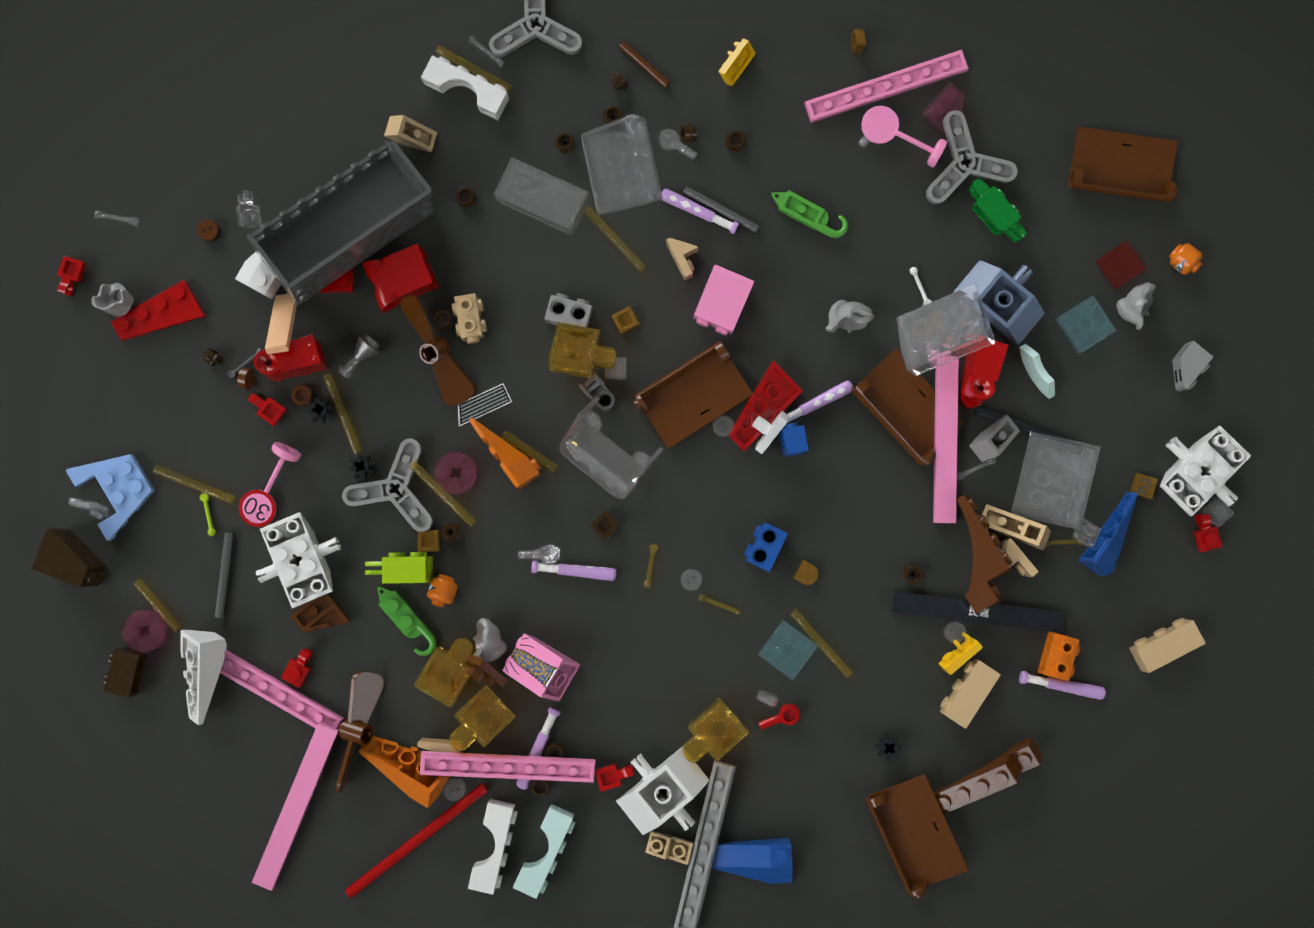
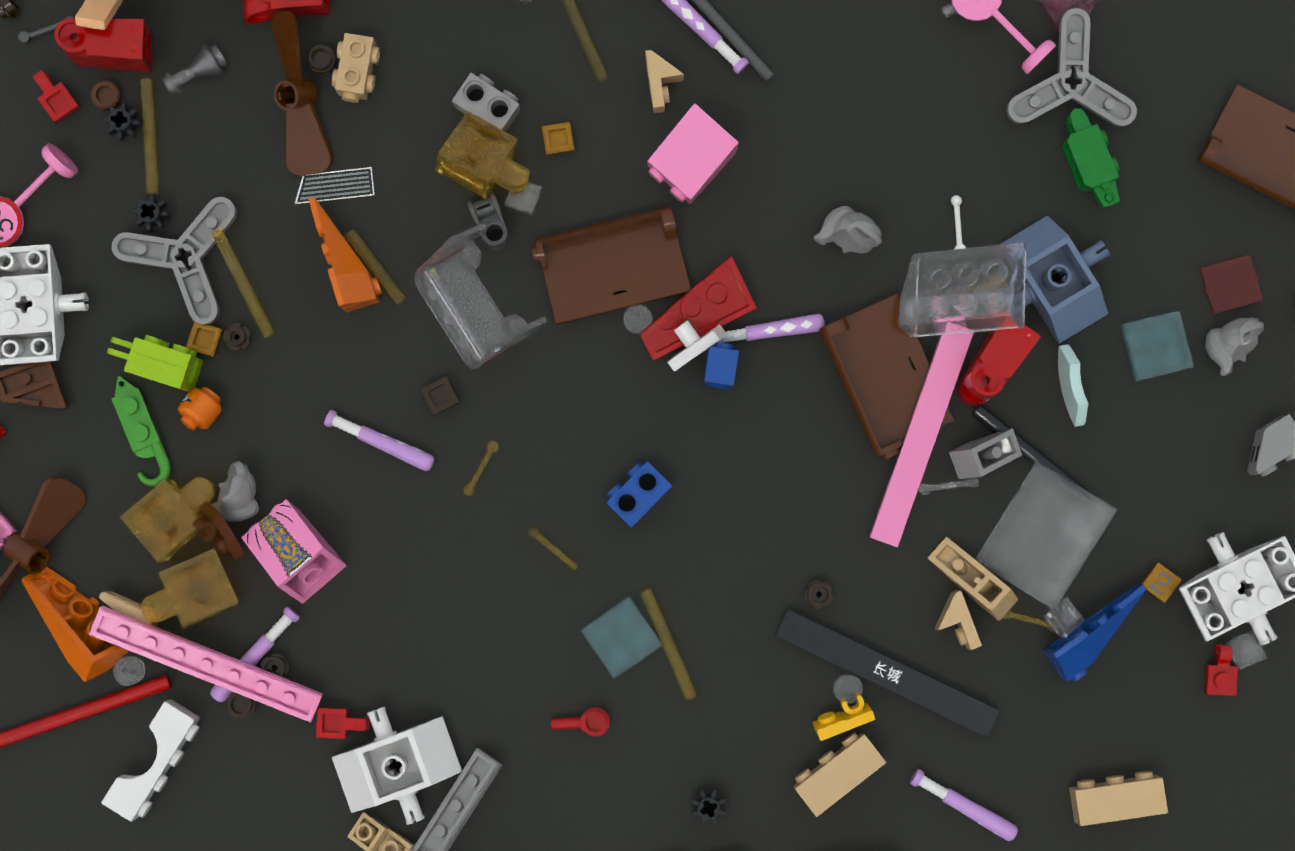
camera: 15 degrees right, 0 degrees up
reddish brown tile [237,368,255,390] -> none
clear pink plate [434,452,478,494] -> none
light aqua arch [513,803,576,899] -> none
clear plate [518,544,561,565] -> none
clear tile [680,569,702,591] -> none
clear yellow brick [683,697,749,762] -> none
clear tile [756,690,779,707] -> none
bright green plate [771,190,848,238] -> none
pearl gold tile [793,560,818,585] -> none
reddish brown arch [956,495,1013,614] -> none
orange brick [1038,631,1080,682] -> none

